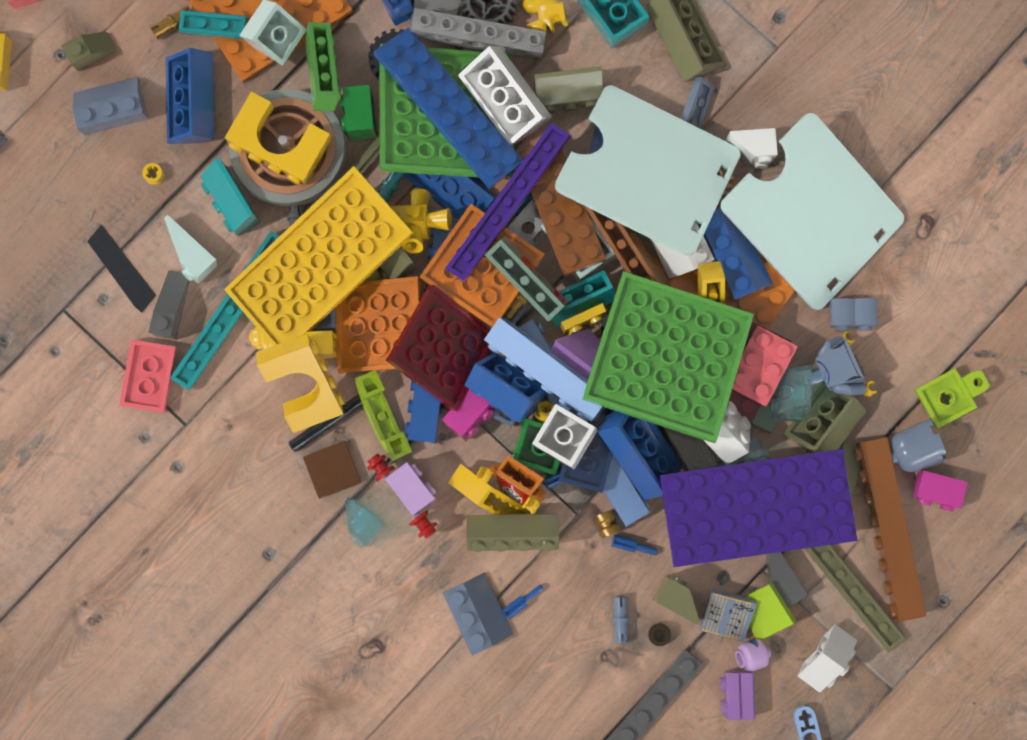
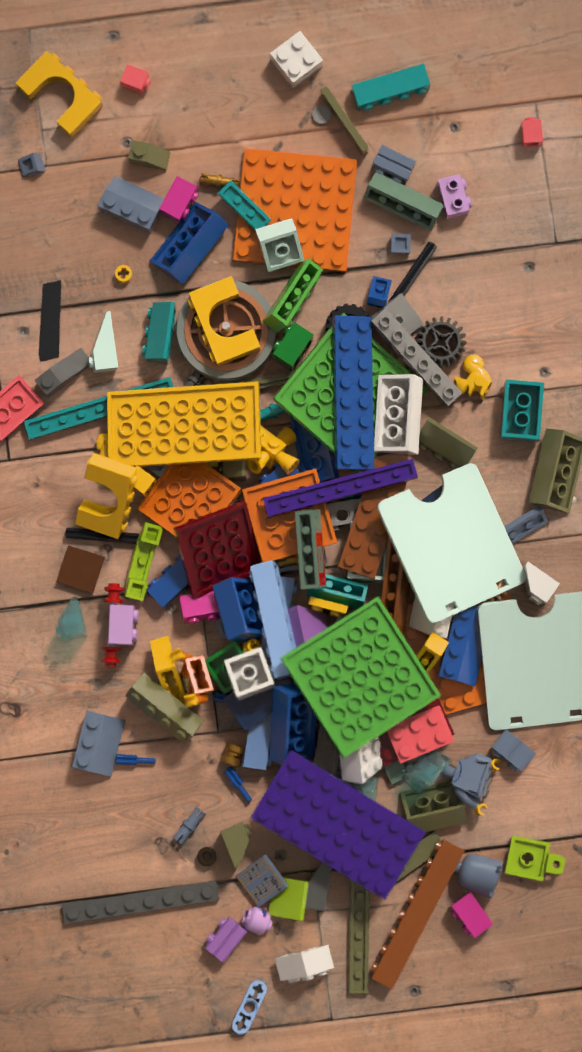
camera: 35 degrees right, 0 degrees up
none -> dark pink brick [159,176,199,223]

